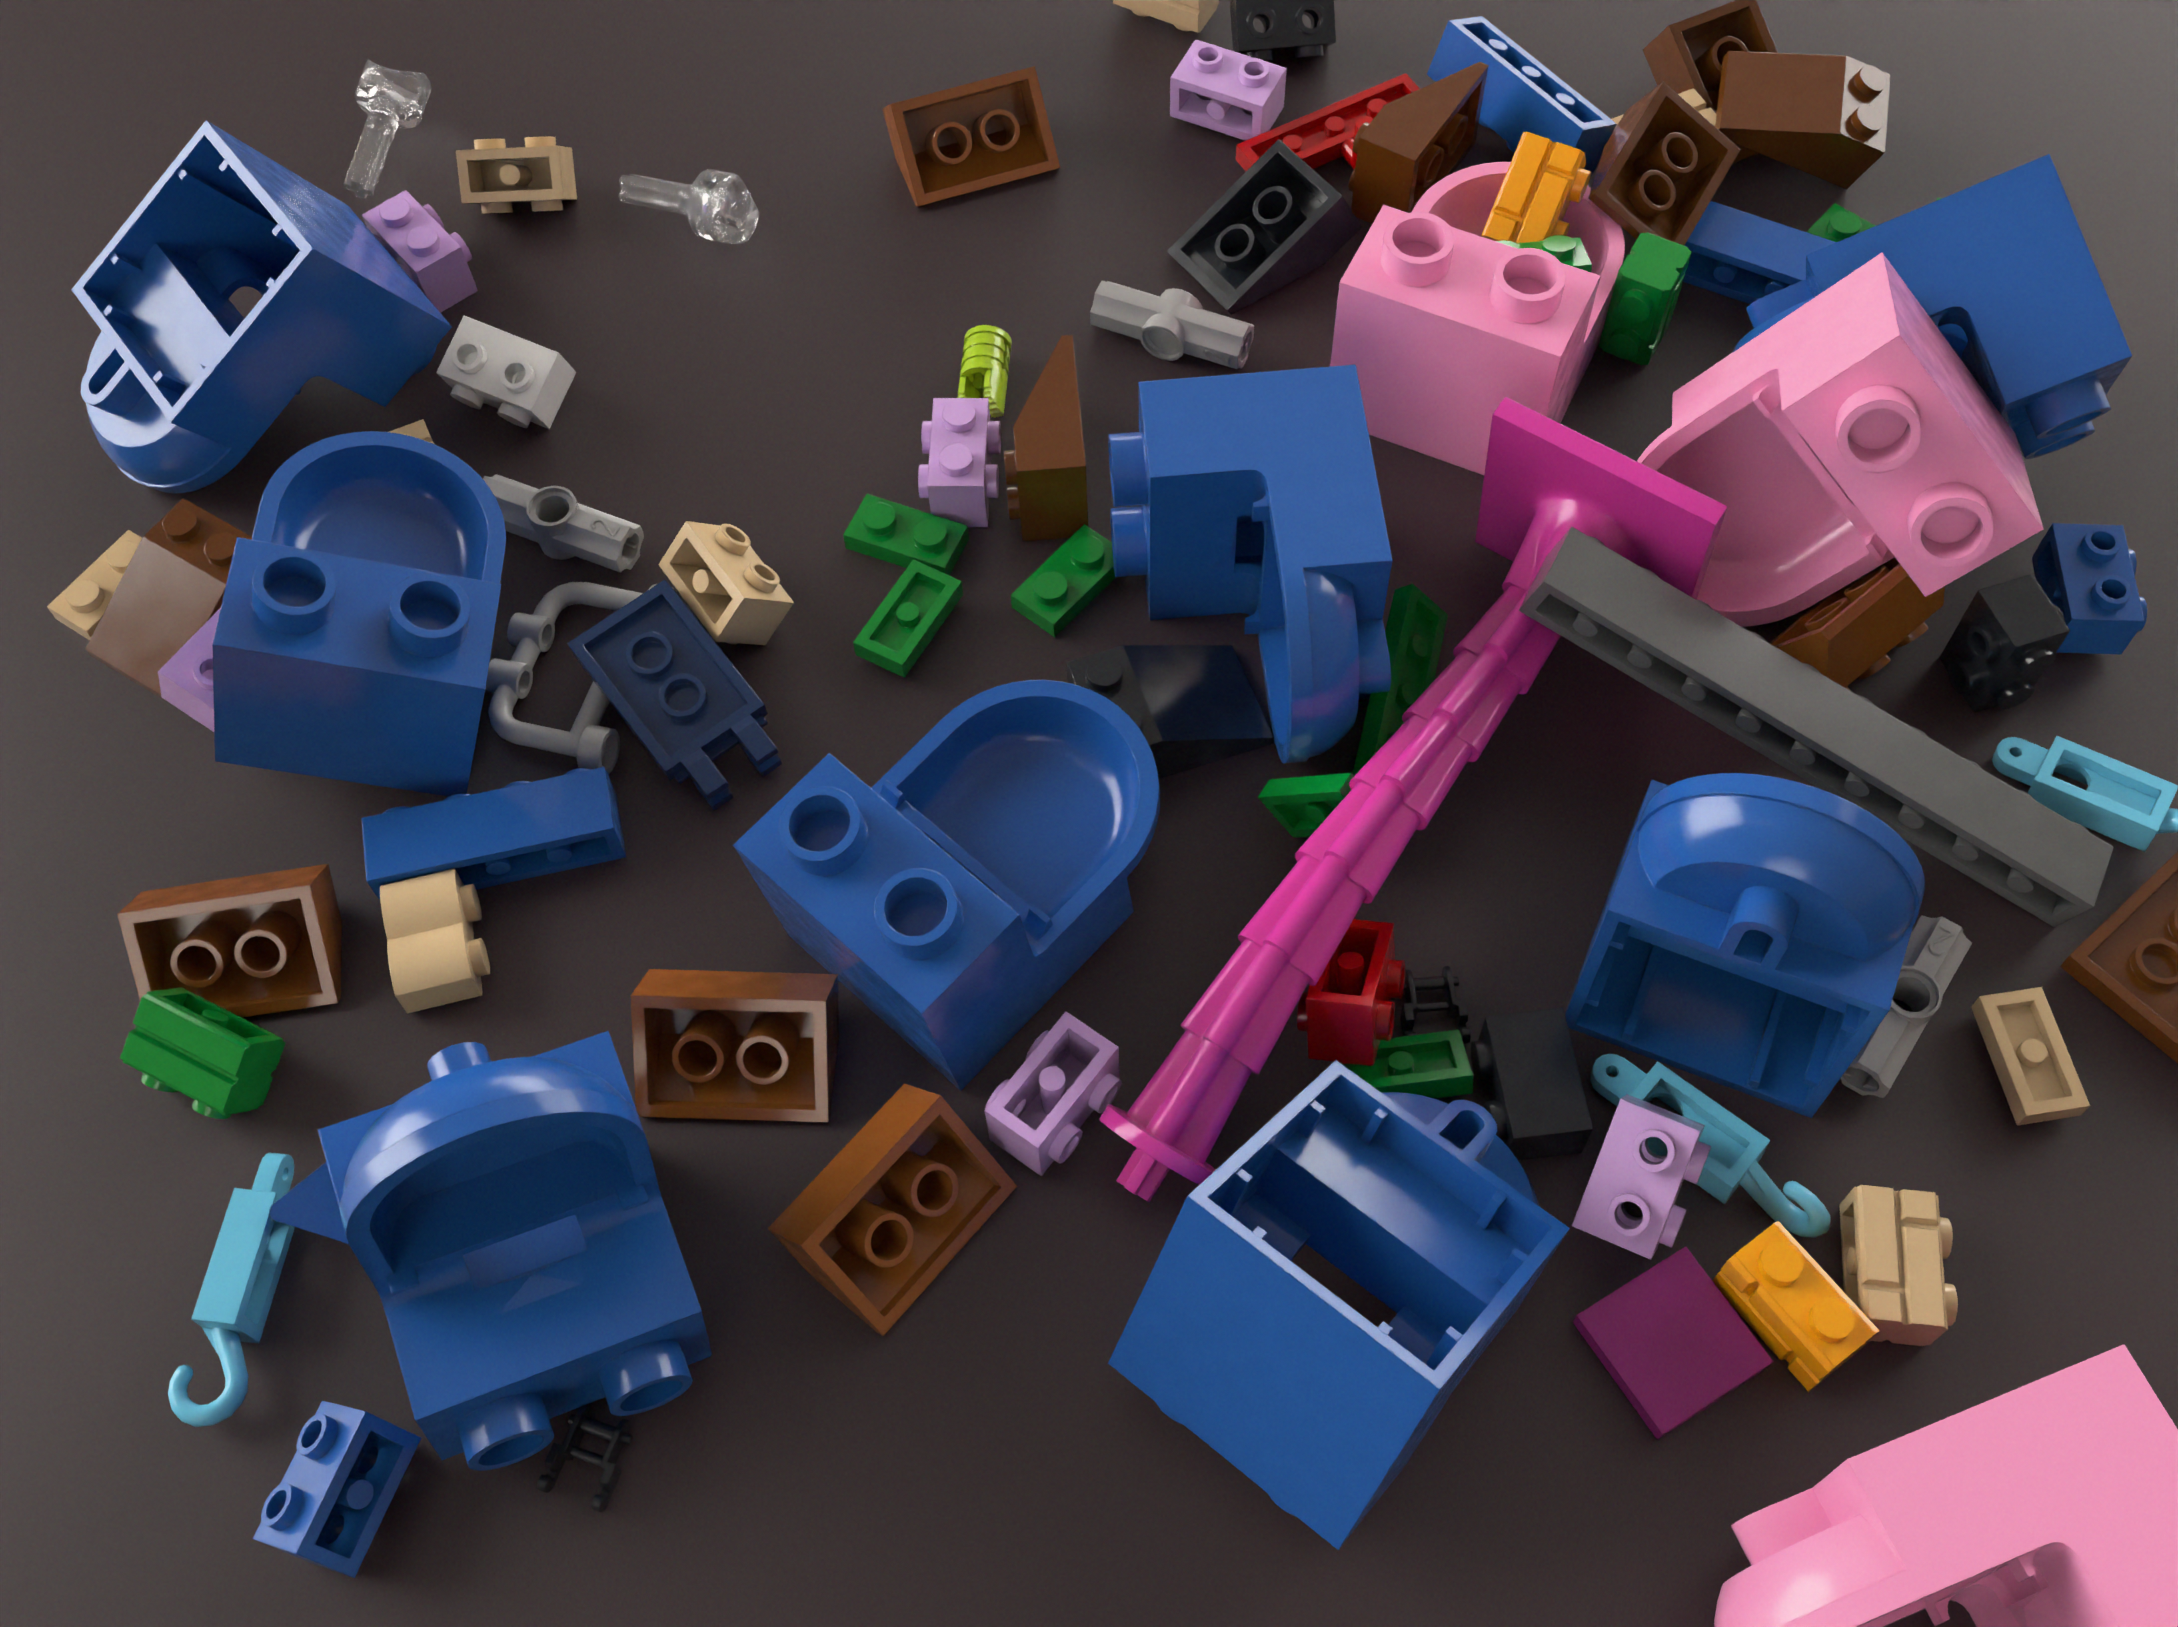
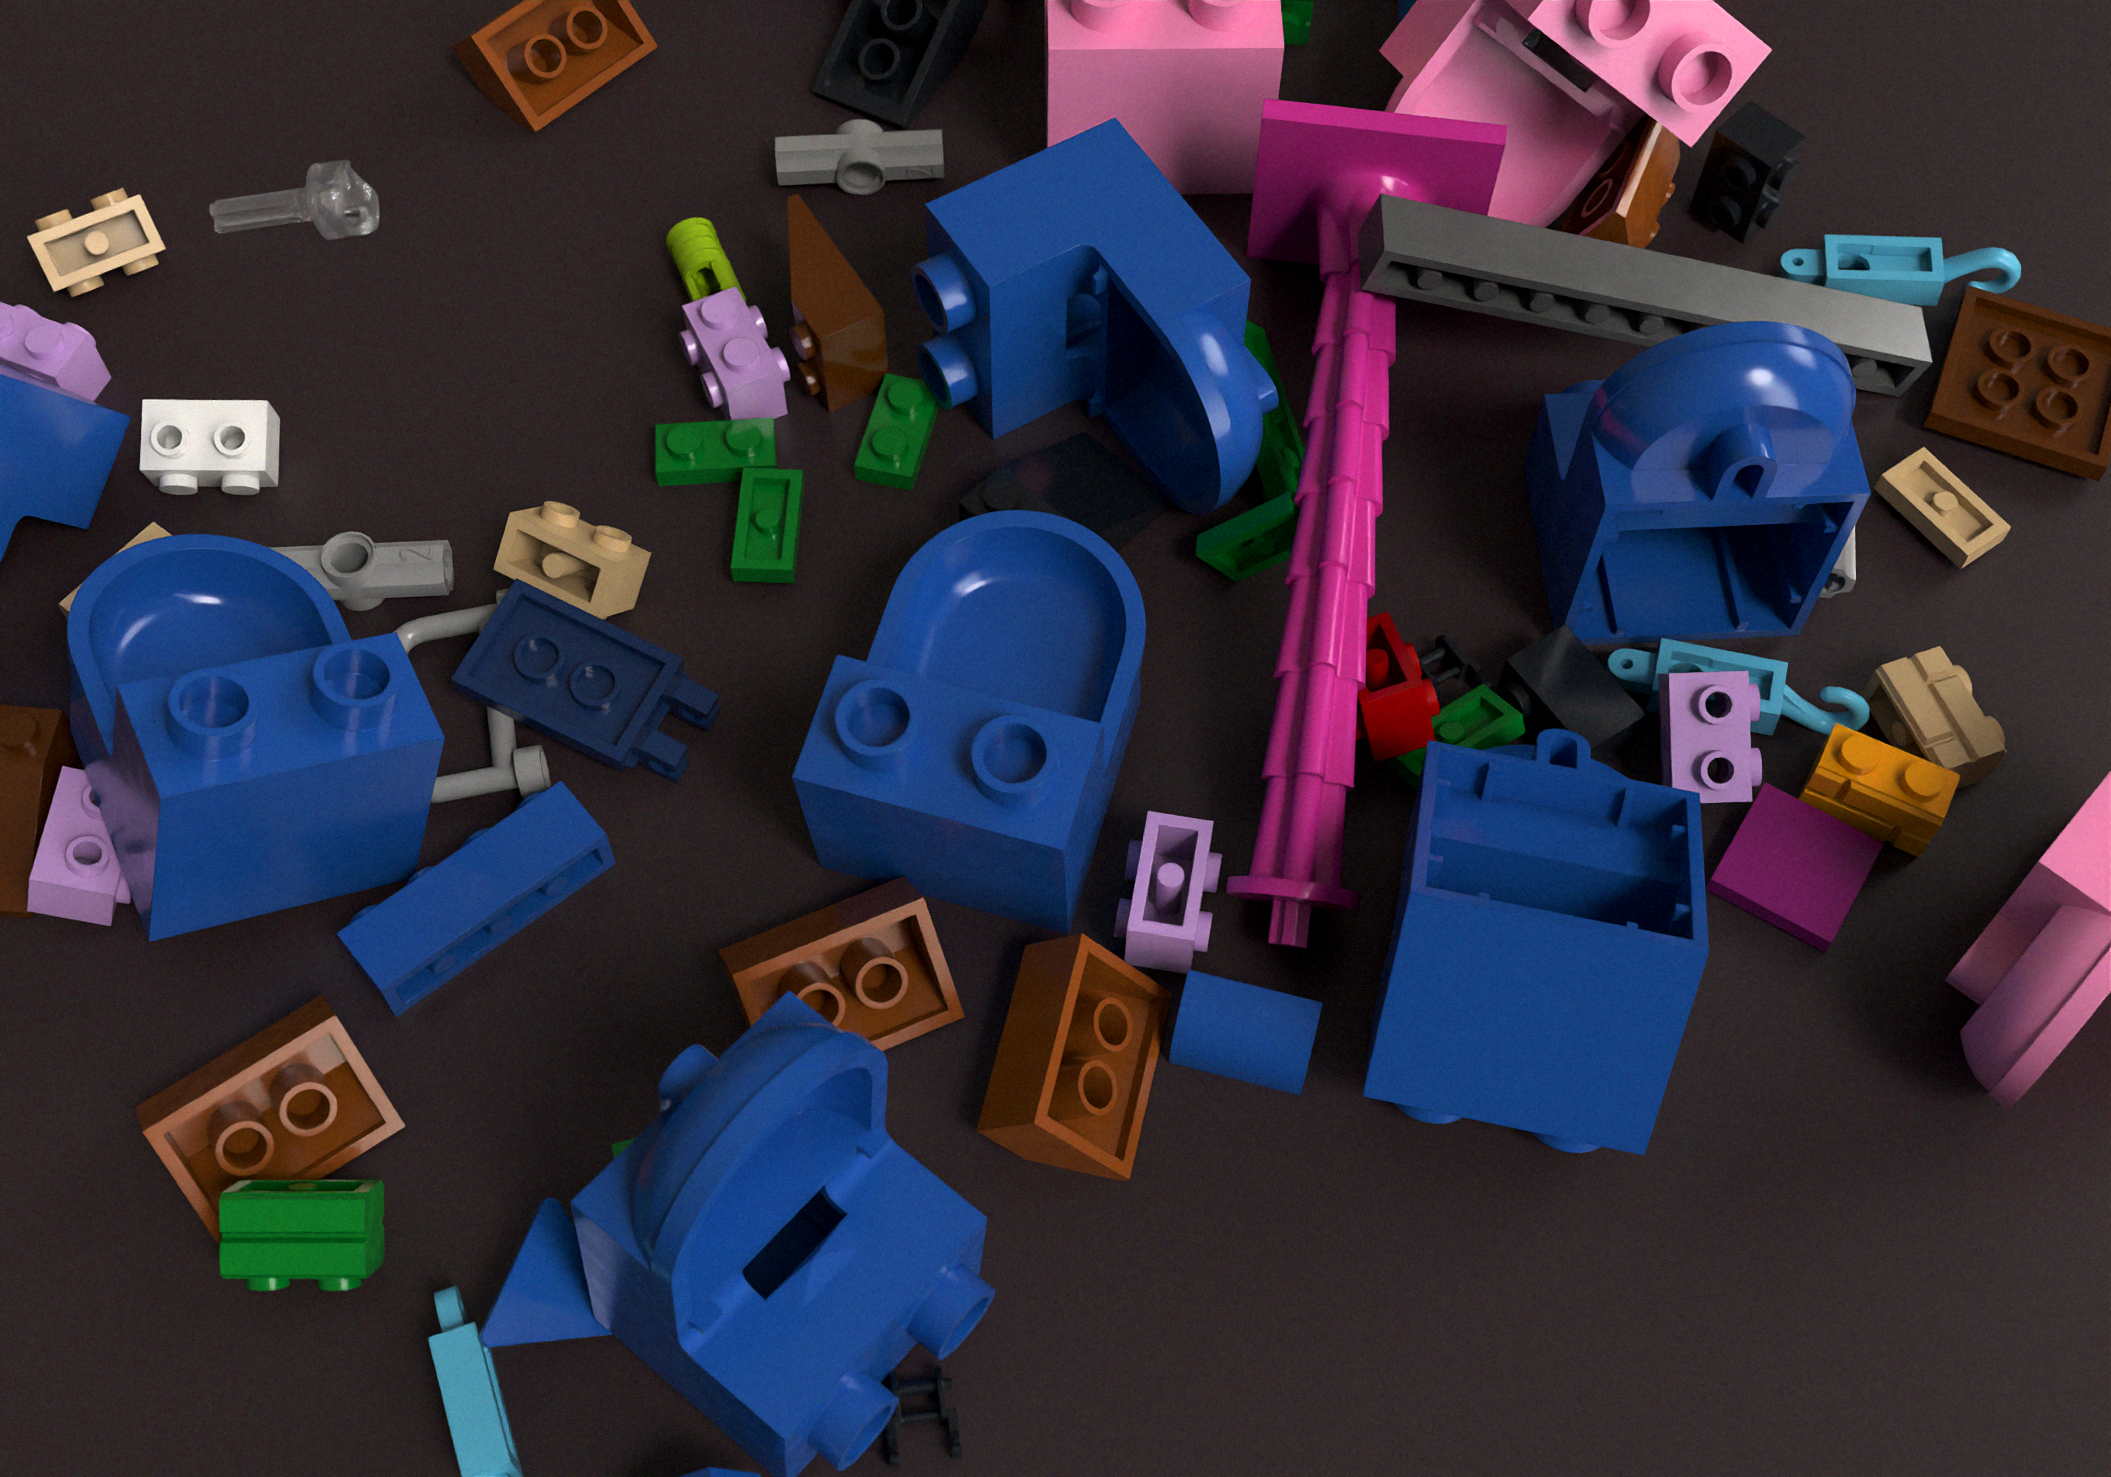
camera: 30 degrees left, 0 degrees up
tan brick [380,868,490,1014] -> none
blue brick [2032,523,2147,655] -> none
none -> blue brick [1169,970,1323,1096]

